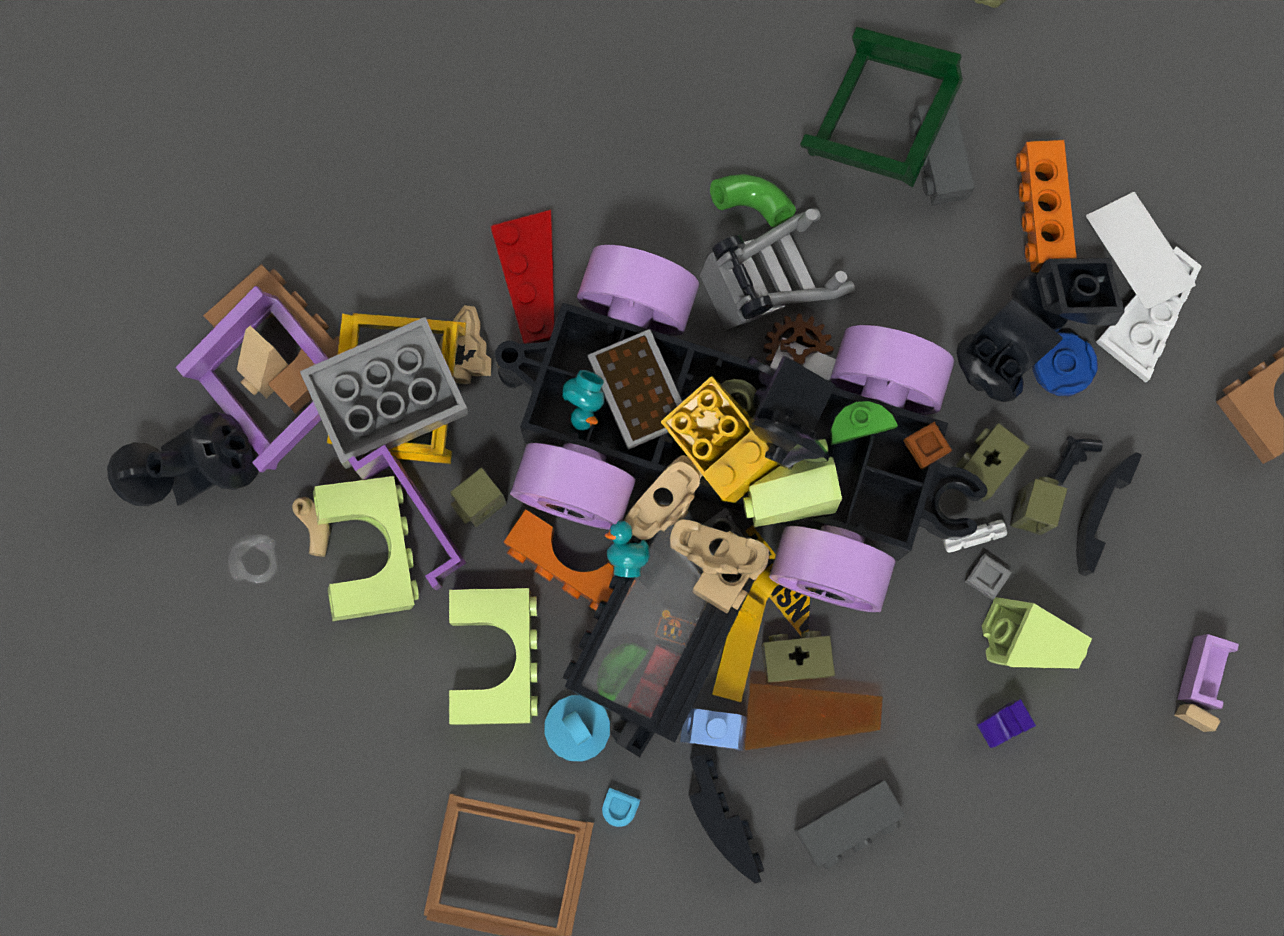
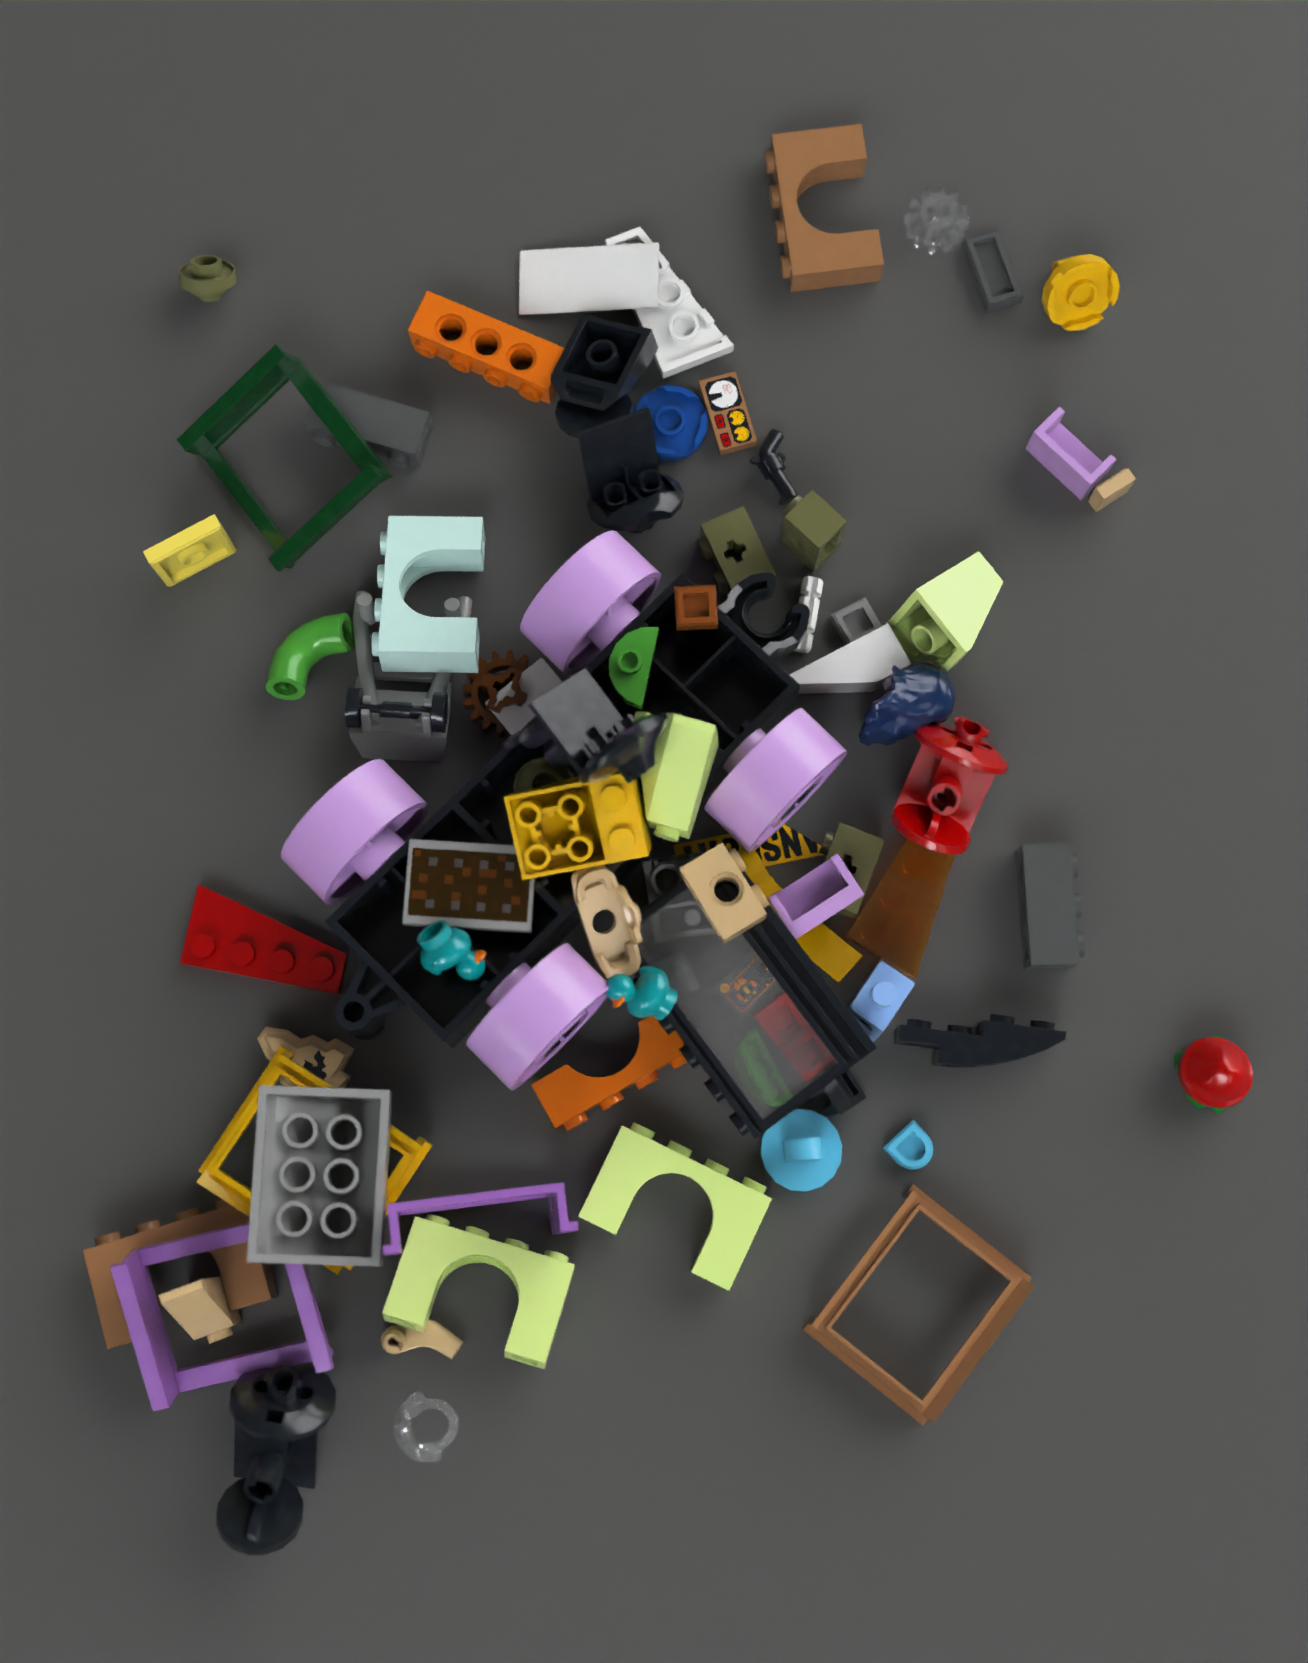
camera: 60 degrees left, 0 degrees up
olive brick [450,468,507,528] -> none
tan piece [670,519,769,575] -> none
dark purple leg [976,699,1036,748] -> none
black slope [1076,452,1142,576] -> none
none -> light yellow tile [143,514,237,587]
none -> light aqua arch [372,516,486,673]
none -> tile [698,371,757,456]
none -> lavender panel [767,853,865,939]
none -> white slope [790,623,911,694]
none -> dark blue piece [858,663,955,746]
none -> red piece [891,717,1009,855]

